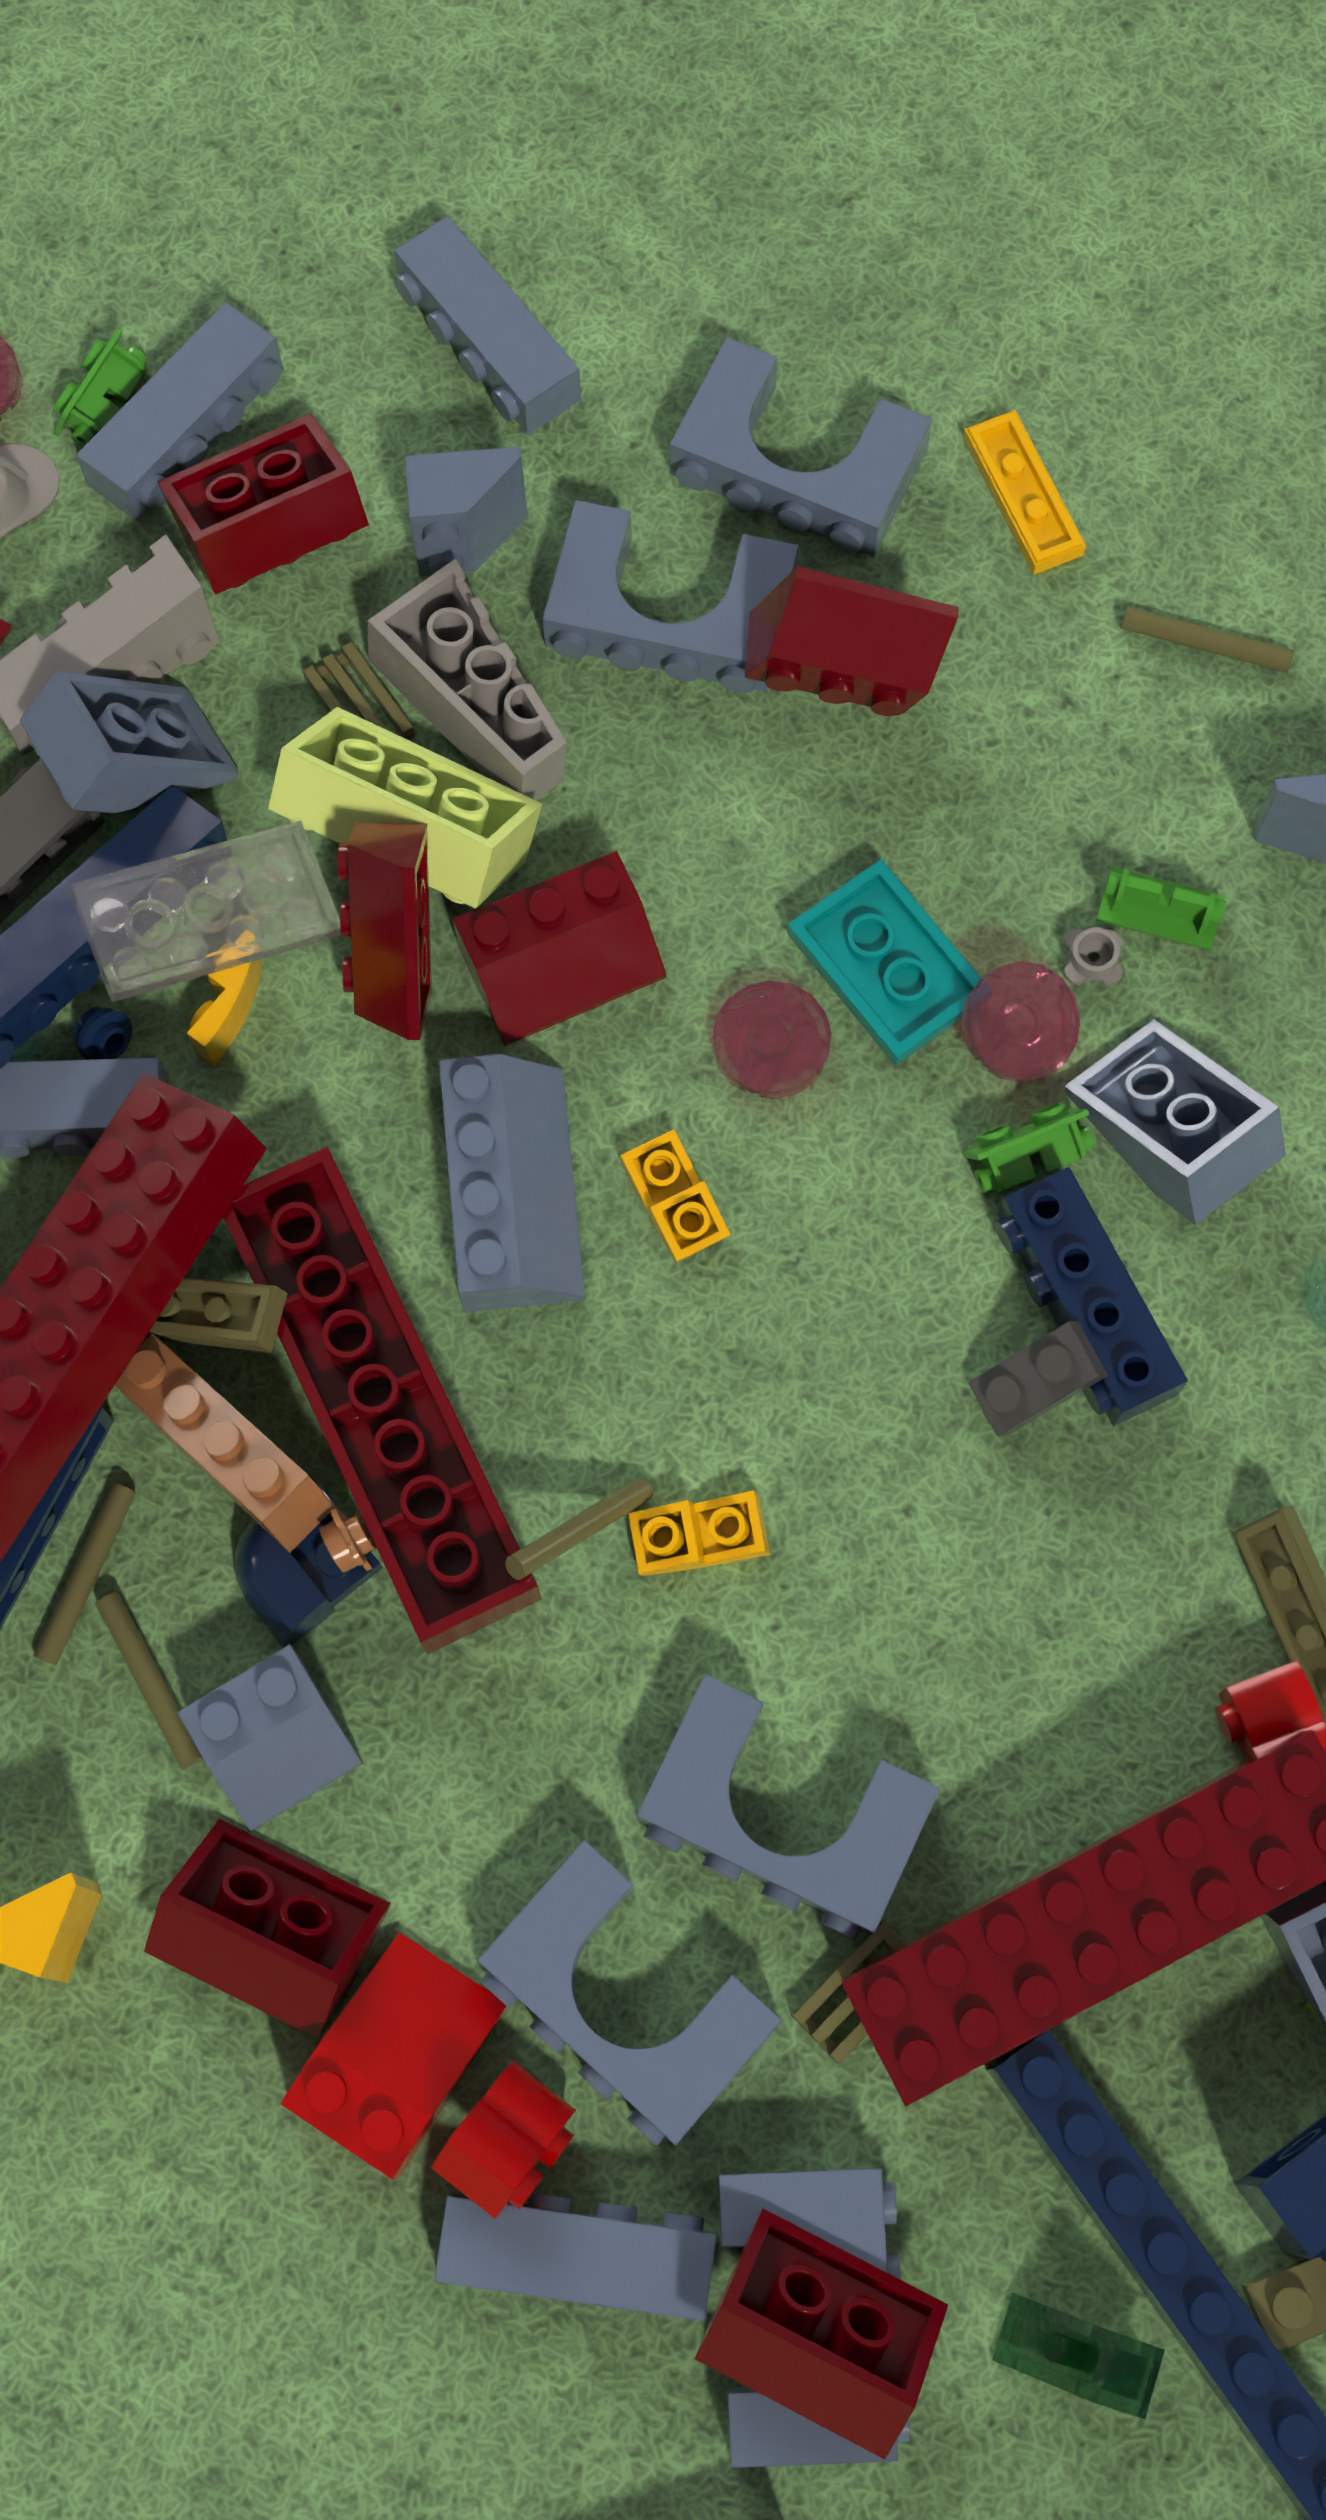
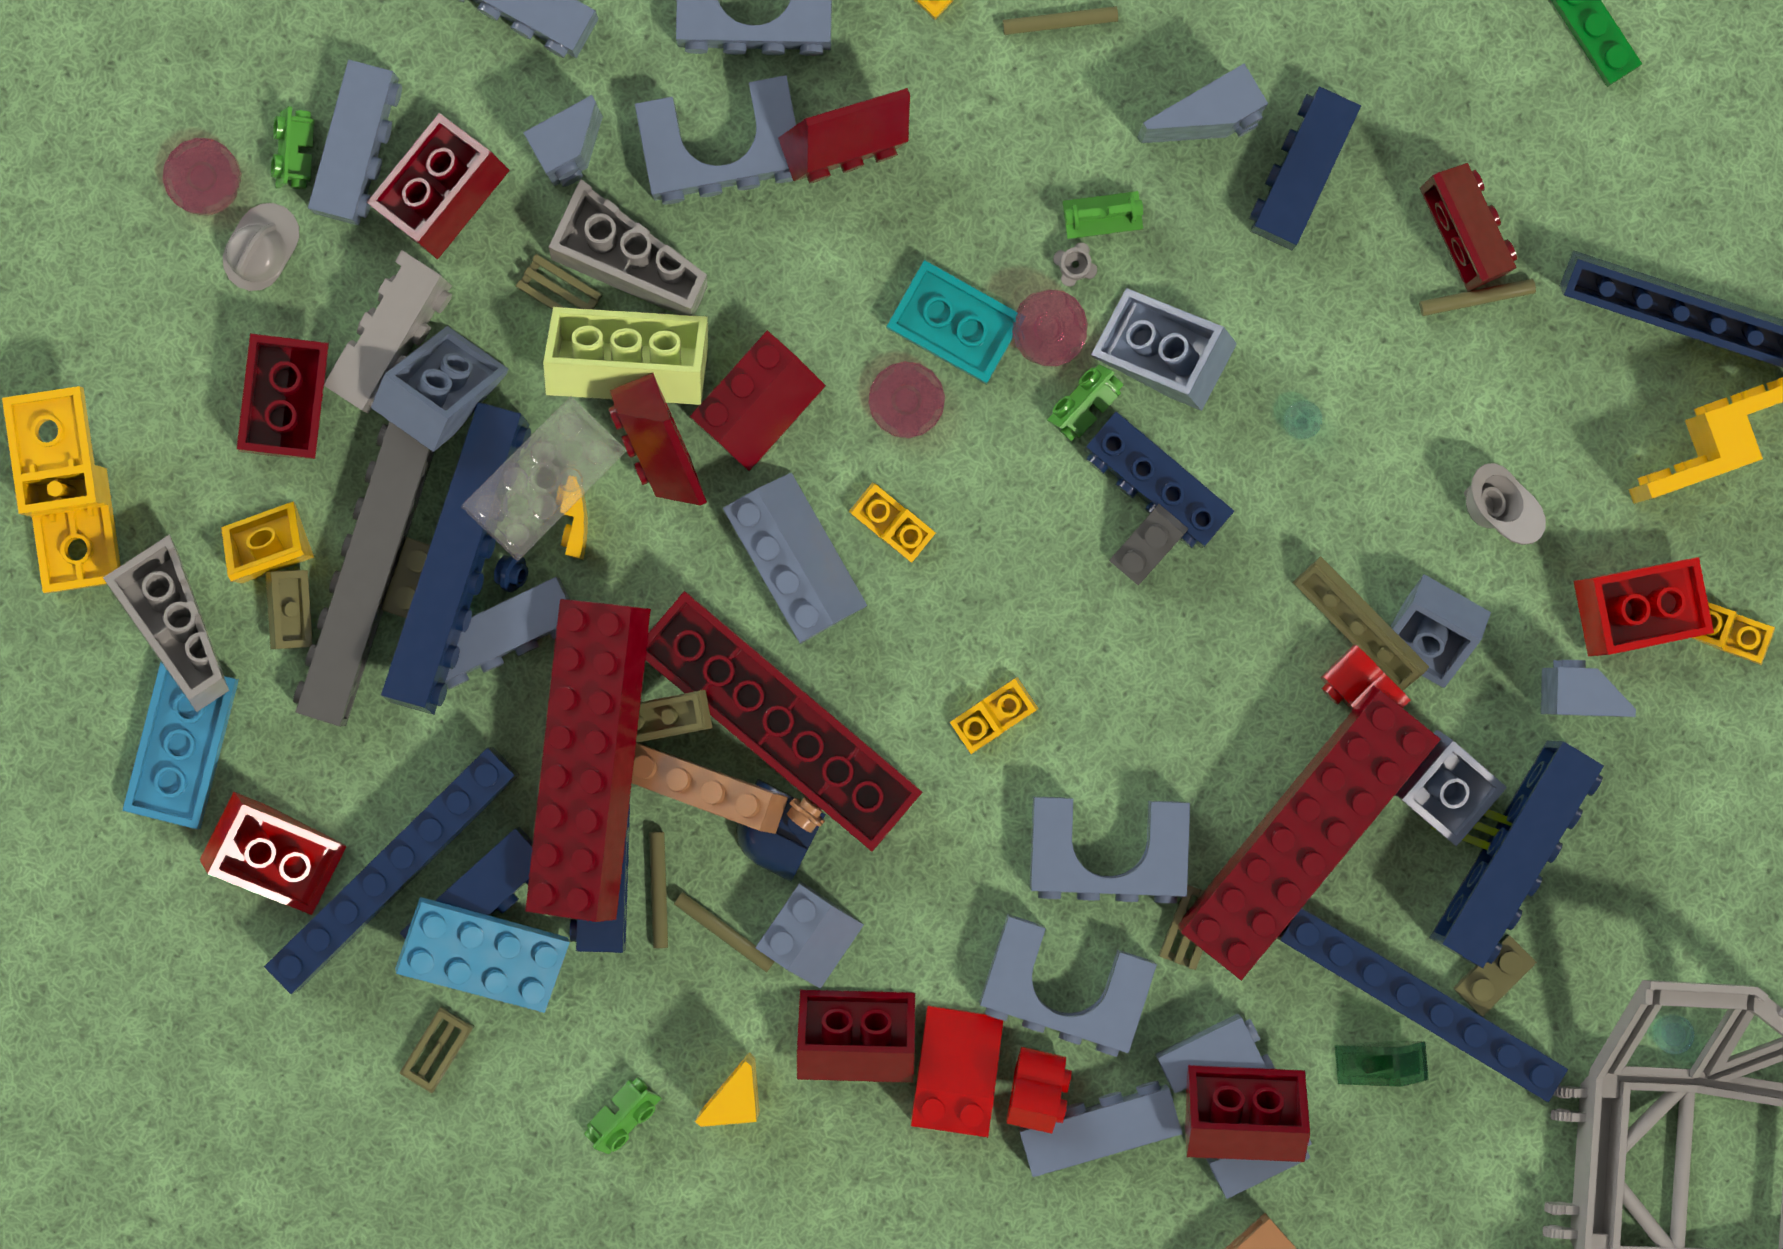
camera: 25 degrees left, 15 degrees up
olive bar [505,1477,653,1580] -> none

